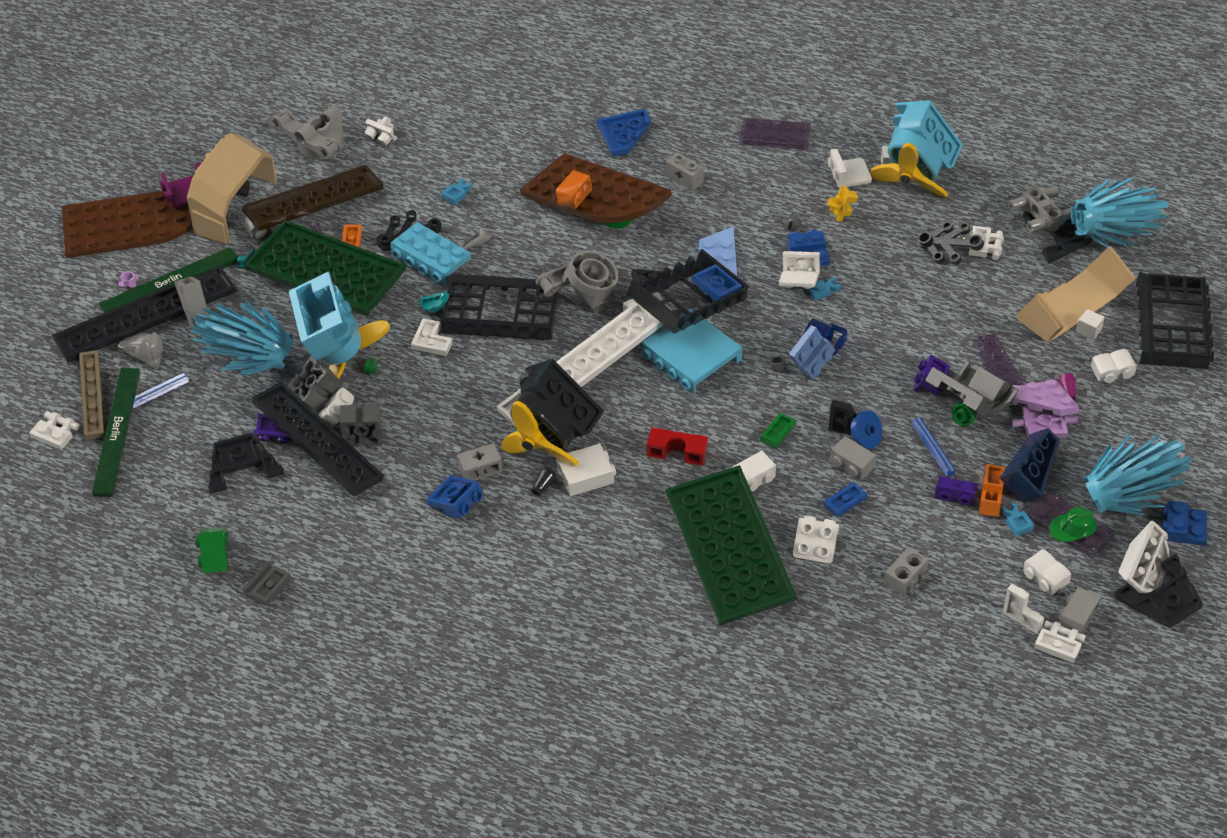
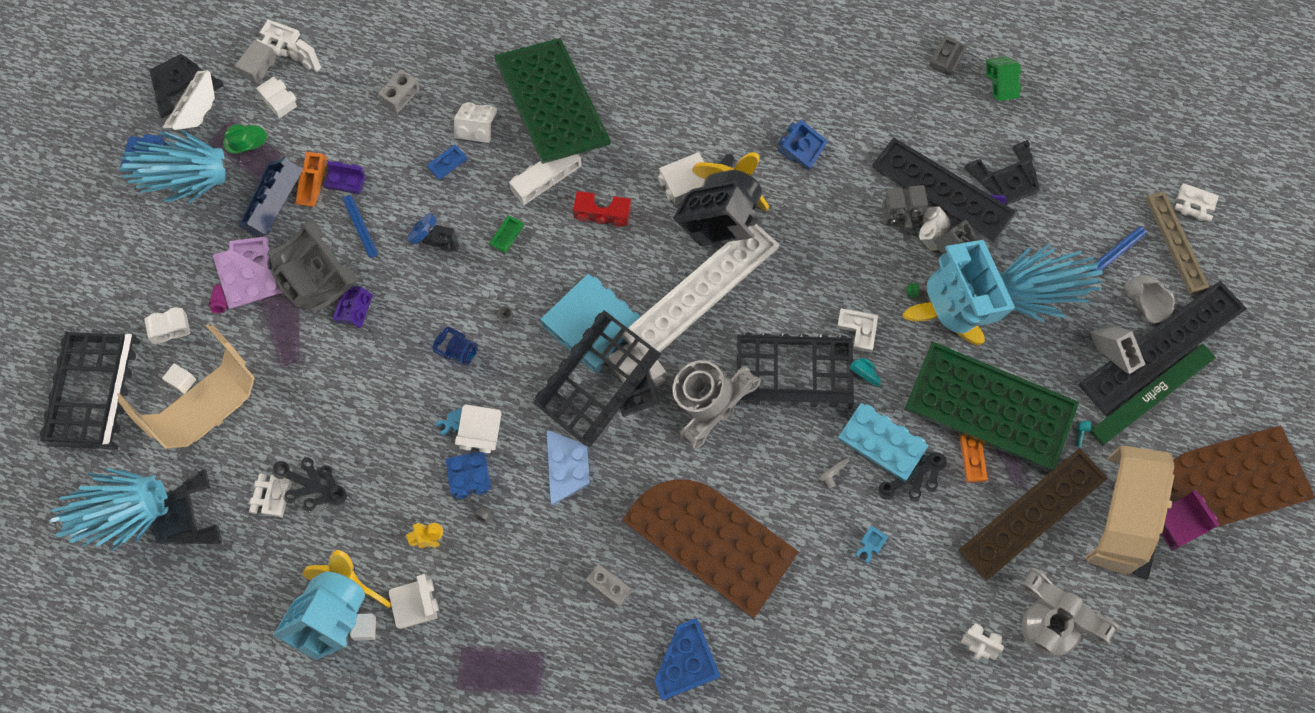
camera: 175 degrees right, 20 degrees up
dark green tile [92,368,141,497] -> none
lavender plate [119,271,139,288] -> none
light grey brick [457,443,502,481] -> none
orange piece [556,170,592,209] -> none
blue plate [691,264,742,301] -> none
medium blue plate [789,325,835,379] -> none
light grey brick [830,436,876,481] -> none
dark azure plate [1002,502,1034,536] -> none
light grey piece [1008,186,1072,232] -> none

